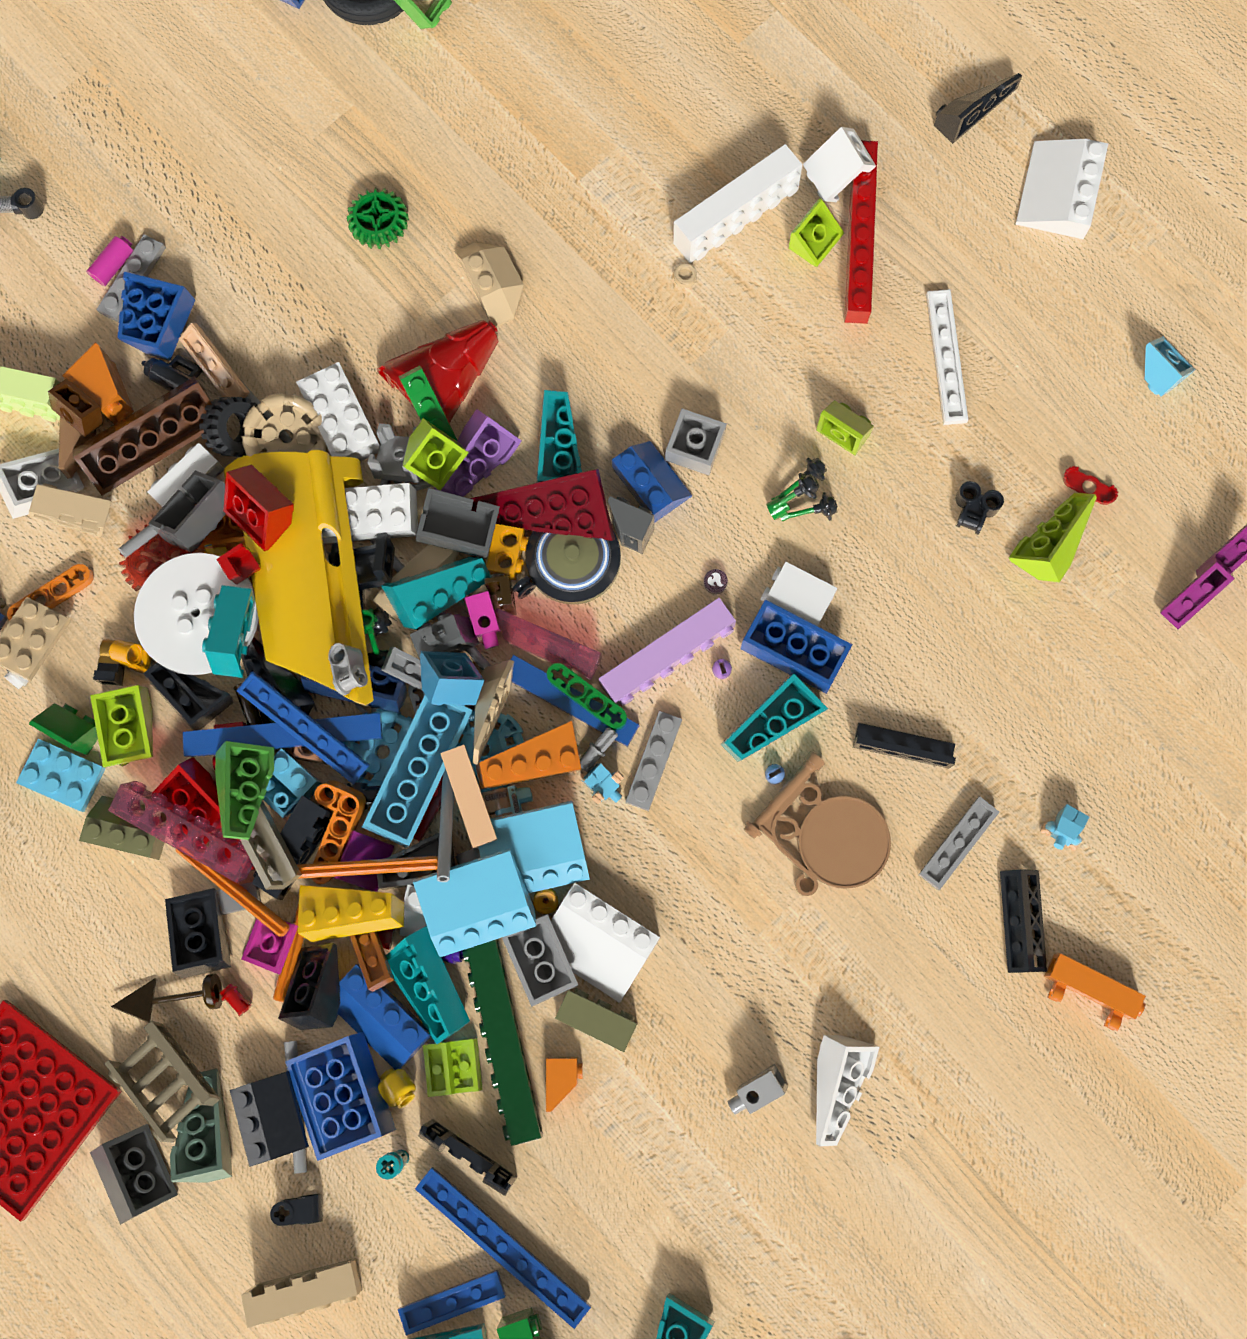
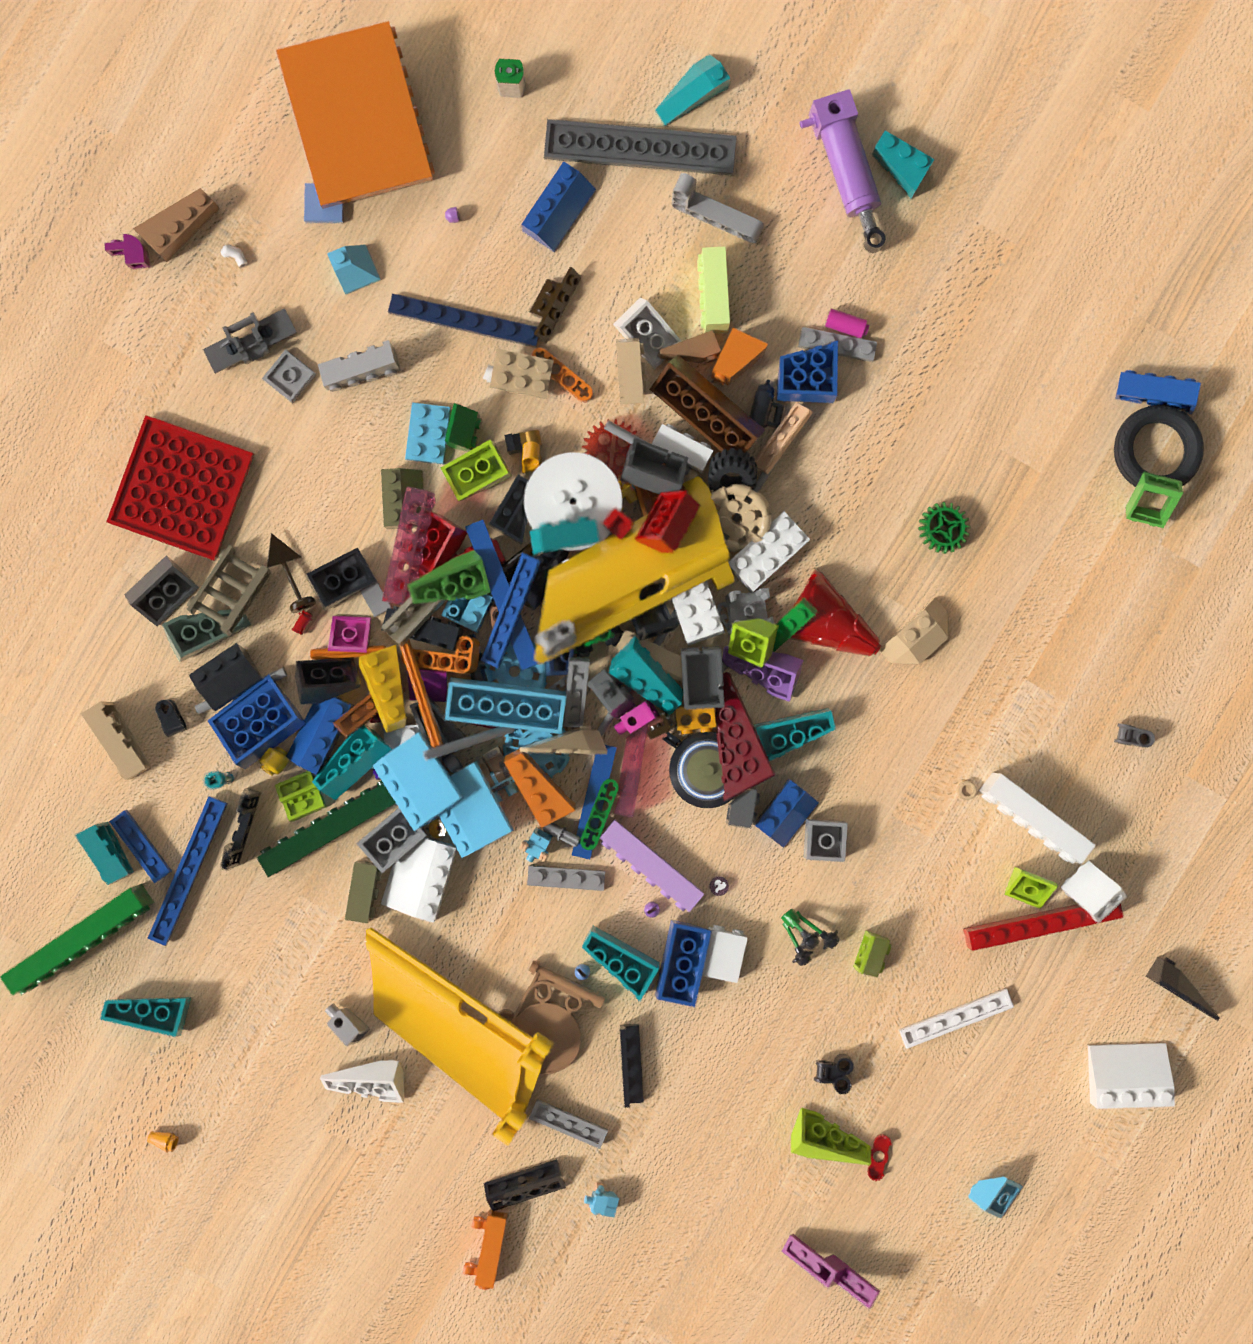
camera: 70 degrees right, 10 degrees up
reddish brown brick [48,378,103,437] -> none
orange axle [175,841,290,936] -> none
dark azure slope [420,651,484,706] -> none
light nougat tile [440,745,498,848] -> none
orange slope [546,1057,583,1112] -> none
none -> yellow panel [366,928,554,1146]
none -> dark grey piece [1114,723,1155,748]

